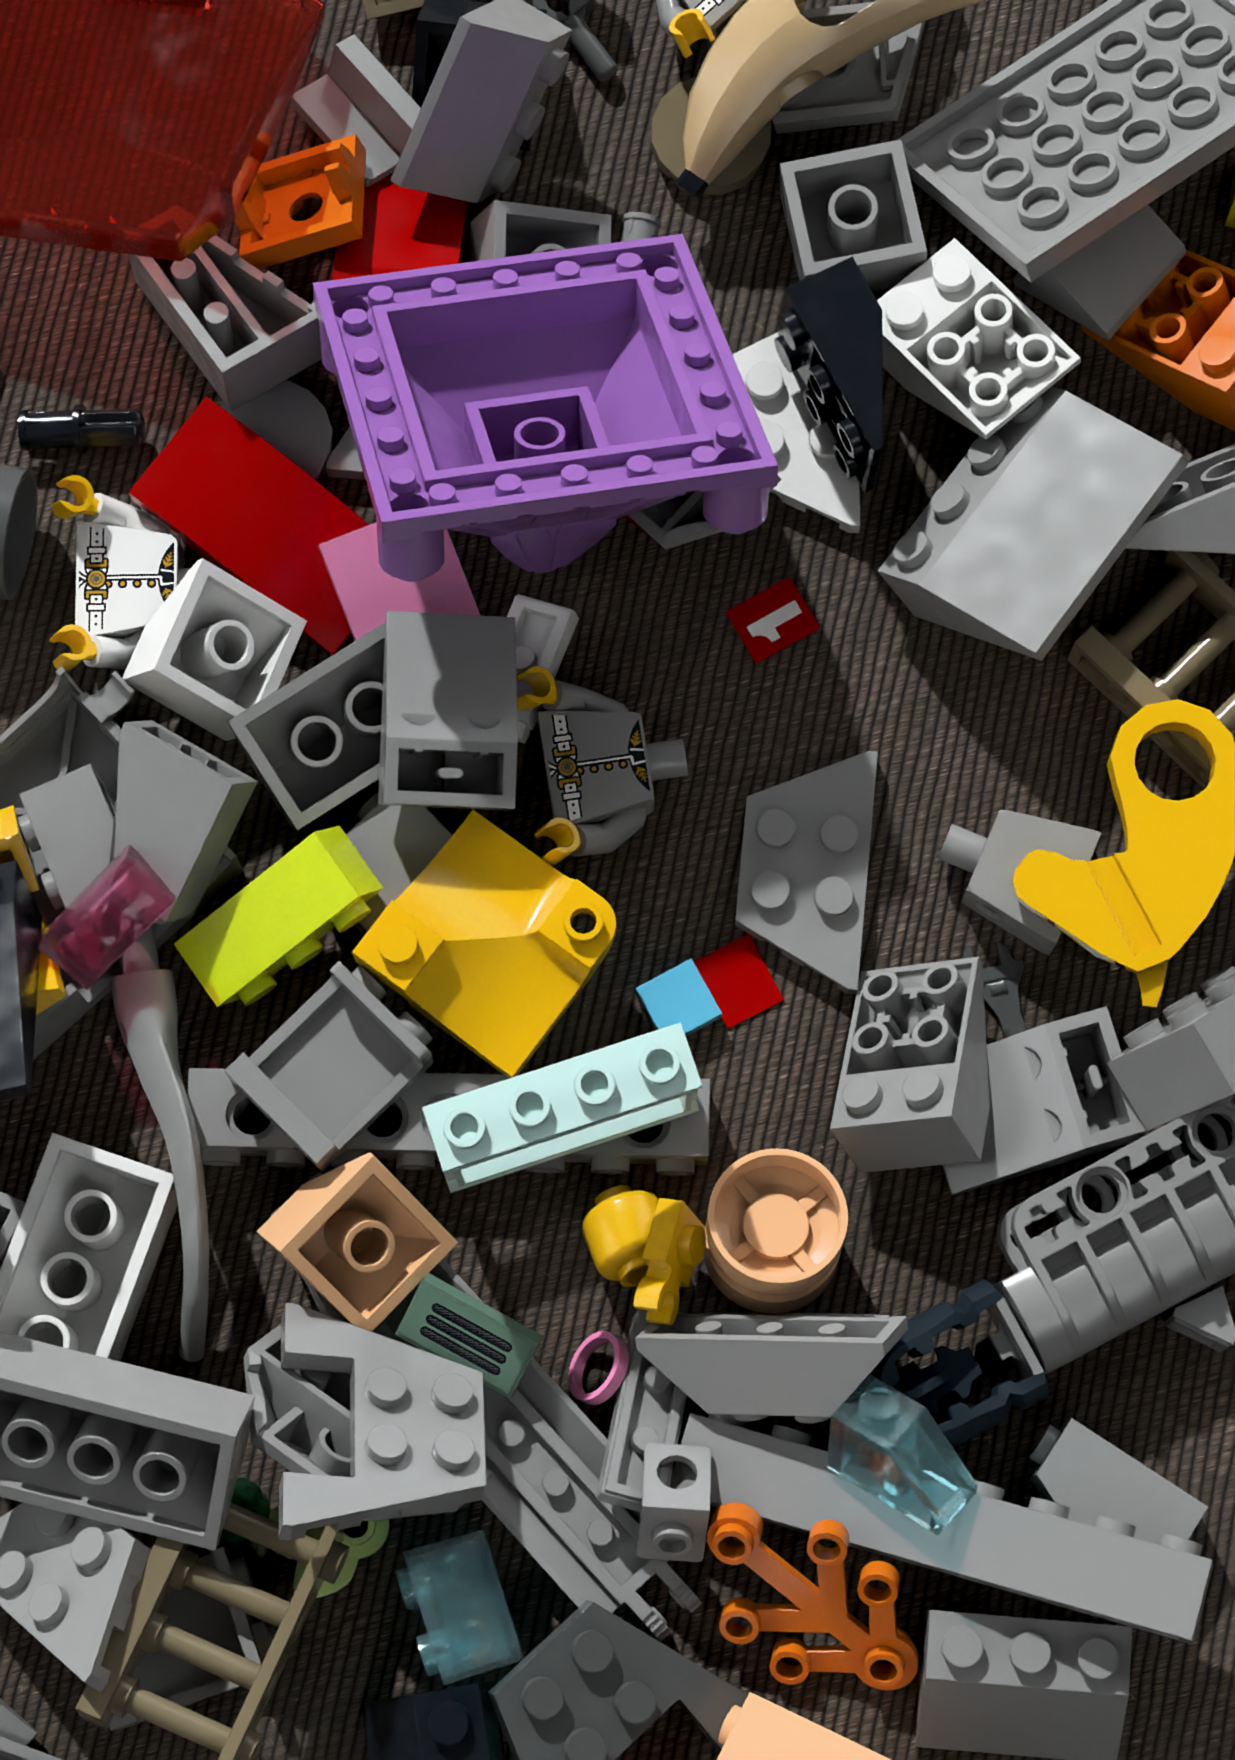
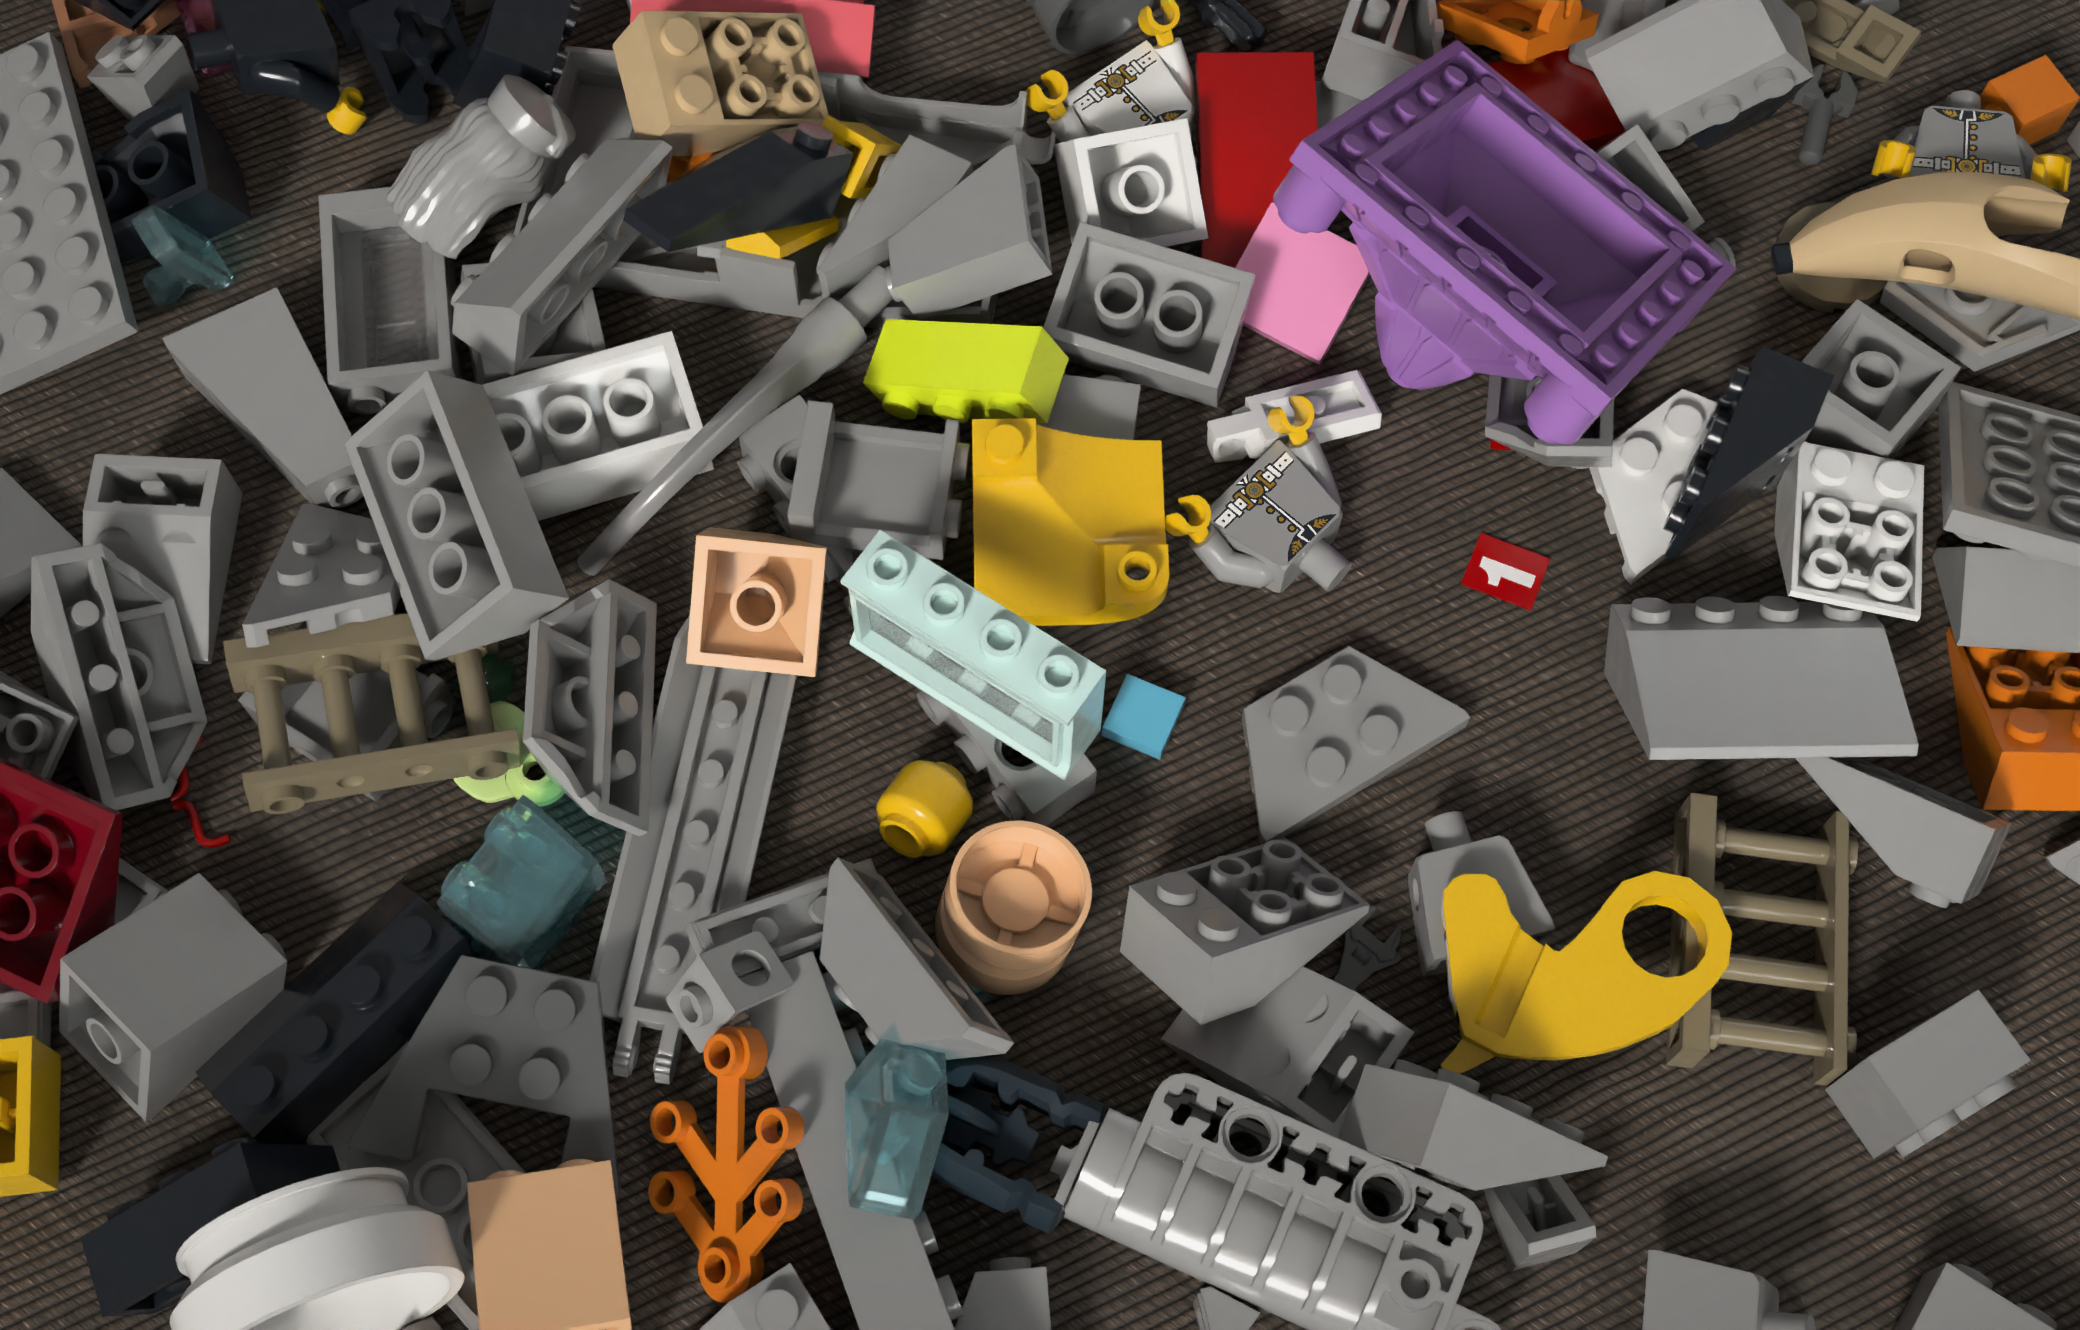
camera: 50 degrees right, 10 degrees down
clear pink slope [38,844,176,990] -> none
light grey wing [278,1303,486,1541] -> none
light grey slope [378,611,518,811] -> none
sand green tile [395,1273,544,1398] -> none
bright pink piece [568,1331,629,1405] -> none
yellow plate [633,1198,706,1326] -> none
red sticker [693,934,784,1029] -> none

